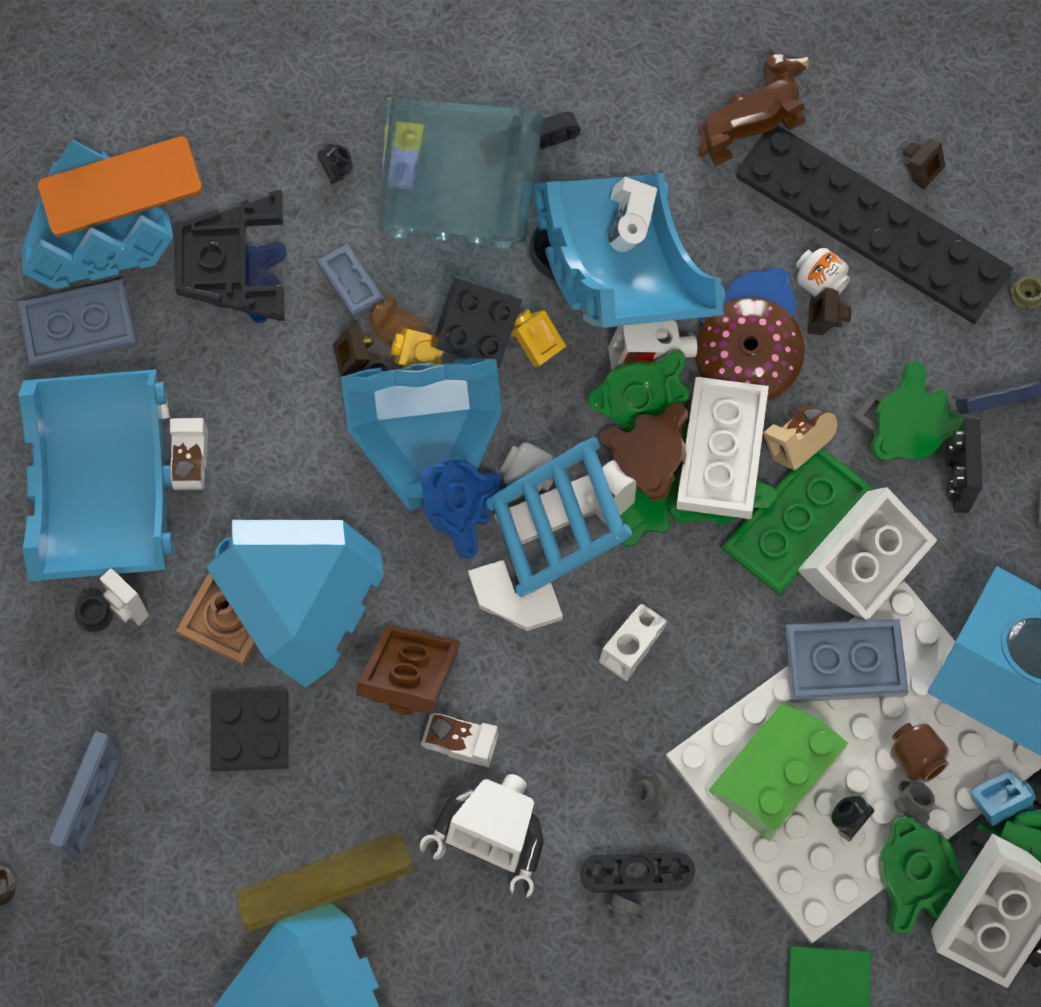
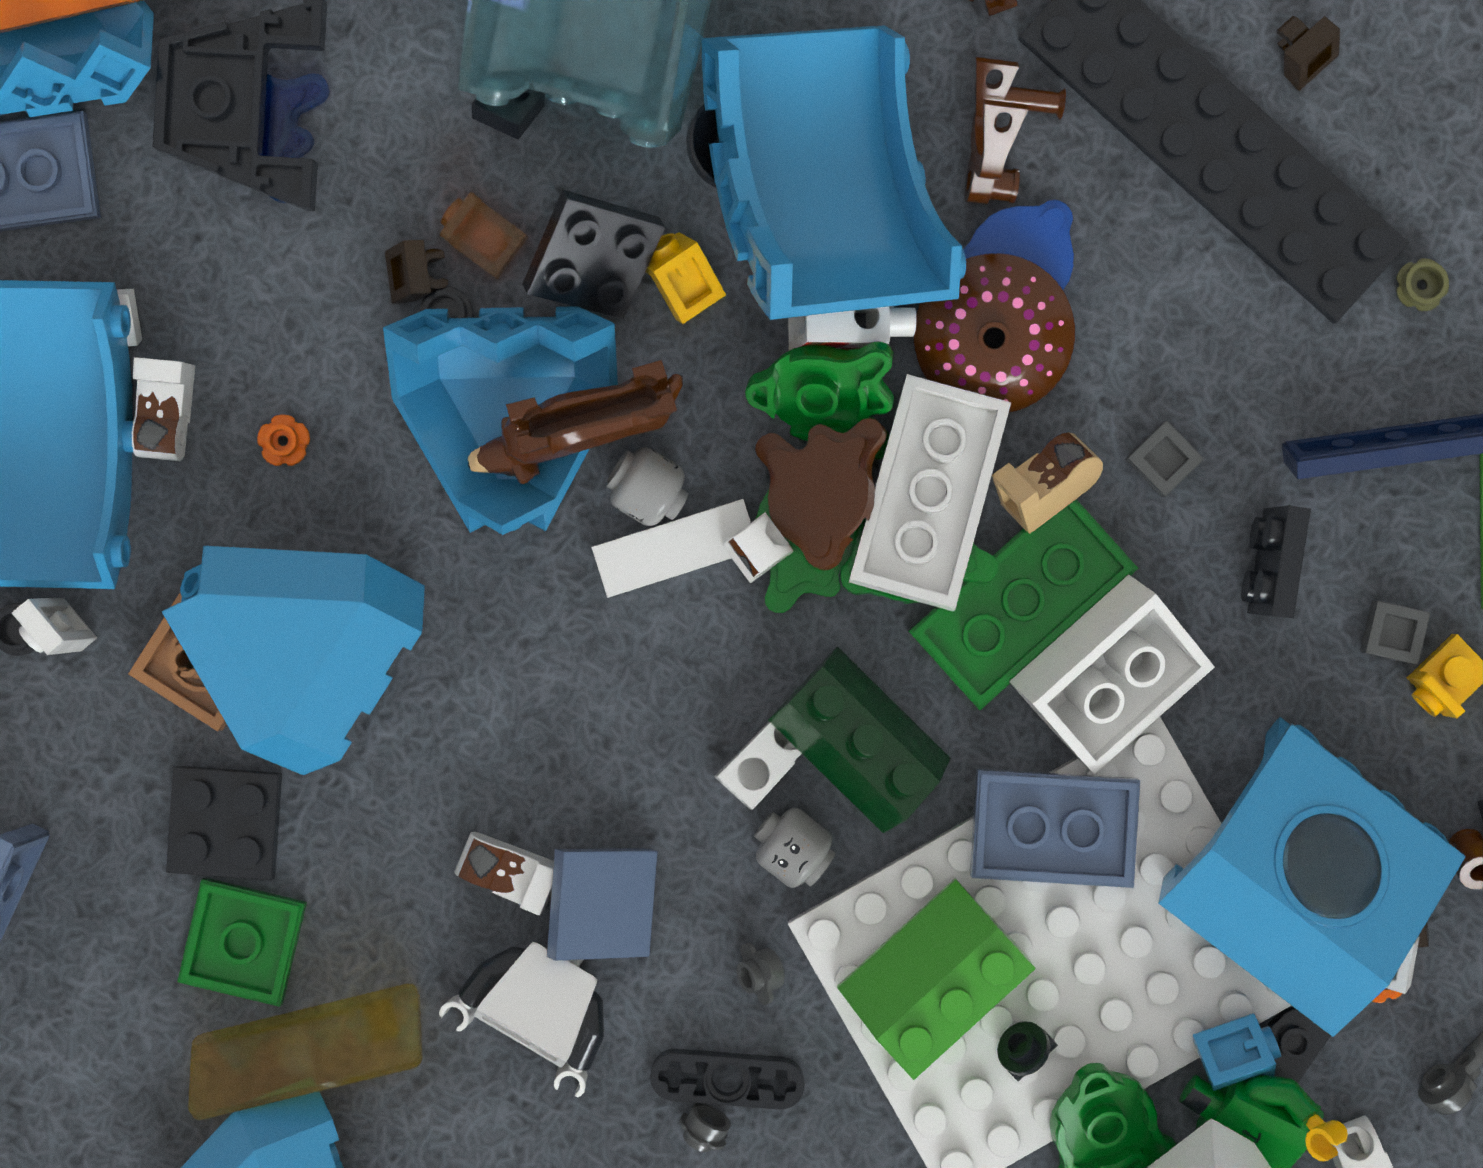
camera: 10 degrees right, 20 degrees up
sand blue plate [317,243,384,320] -> none
reddish brown plate [356,624,460,715] -> none
yellow bracket [391,328,443,366] -> none
blue tile [421,459,502,559] -> none
white tile [468,560,563,631] -> none
dark azure bar [486,437,632,598] -> none
white leg [607,177,657,252] -> none
white head [796,248,850,297] -> none
dark brown tile [808,288,852,335] -> none
green tile [871,361,964,461] -> none
reddish brown head [890,723,949,783] -> none
dark grey plate [894,781,935,824] -> none
none -> green tile [177,878,307,1007]
none -> orange plate [257,414,310,466]
none -> reddish brown animal [468,360,683,484]
none -> black plate [472,70,545,140]
none -> sand blue tile [547,848,657,961]
none -> light grey head [754,808,836,888]
none -> dark green slope [768,647,951,833]
none -> reddish brown piece [964,57,1066,204]

